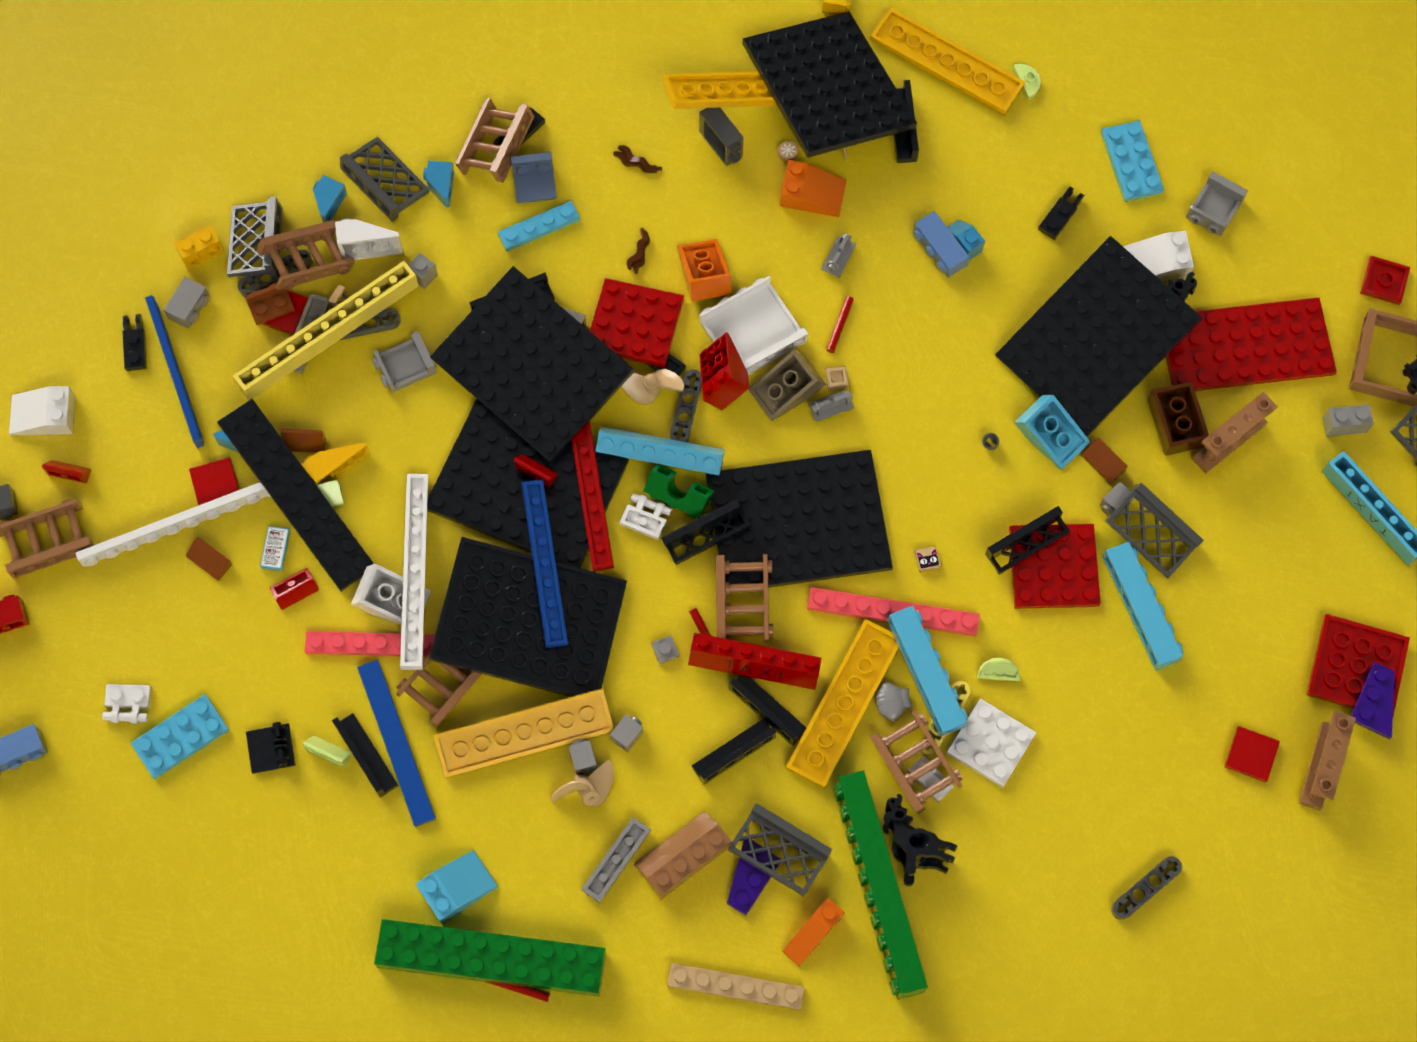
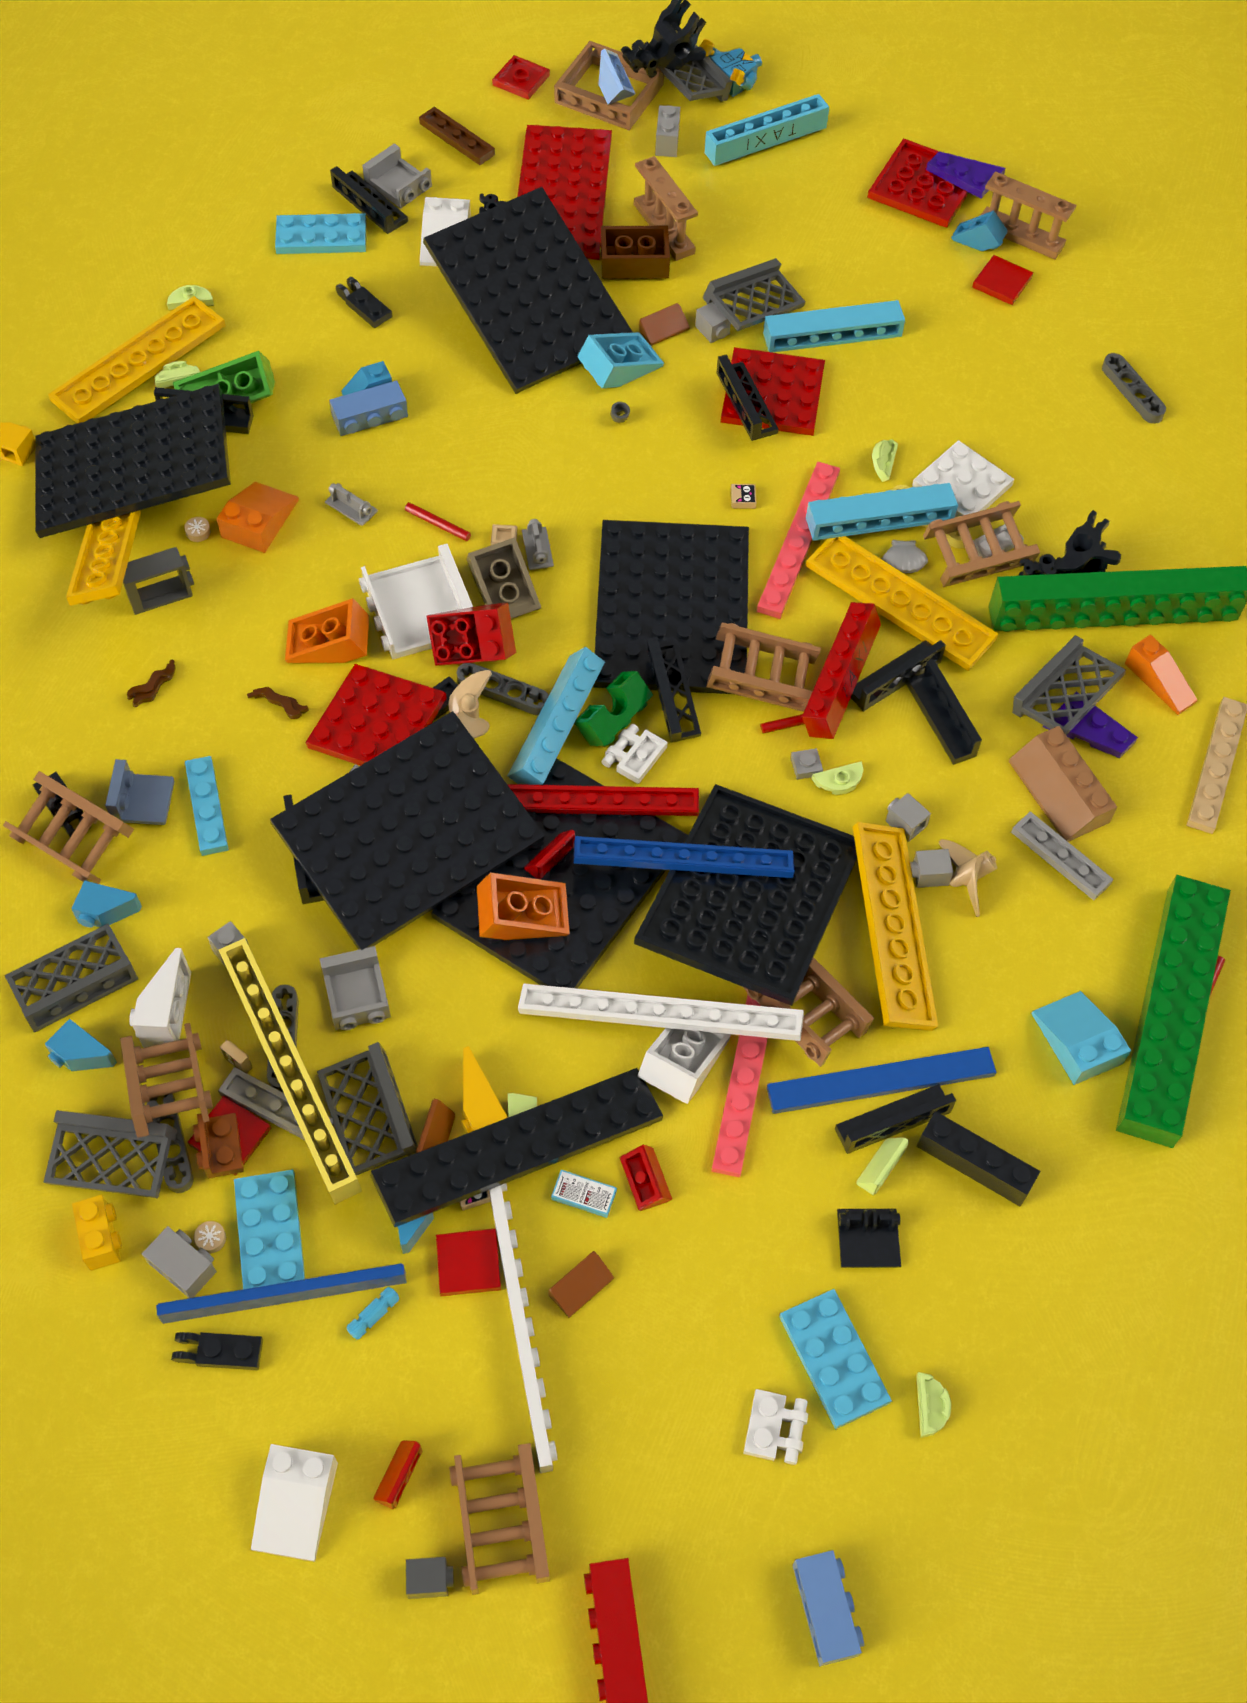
camera: 80 degrees left, 10 degrees down
none -> yellowish green plate [155,361,200,388]
none -> bright green wedge [173,351,275,403]
none -> tan tile [194,1221,226,1253]
none -> medium azure plate [234,1170,305,1289]
none -> dark grey fence [317,1042,418,1175]
none -> black fence [330,166,408,234]
none -> medium azure axle [347,1287,399,1340]
none -> reddish brown plate [419,107,495,165]
none -> orange slope [477,873,570,940]
none -> light blue slope [599,49,636,104]
none -> yellowish green plate [812,761,863,795]
none -> black brick [916,1111,1041,1206]
none -> yellowish green plate [916,1372,951,1438]
none -> dark azure slope [951,210,1008,251]

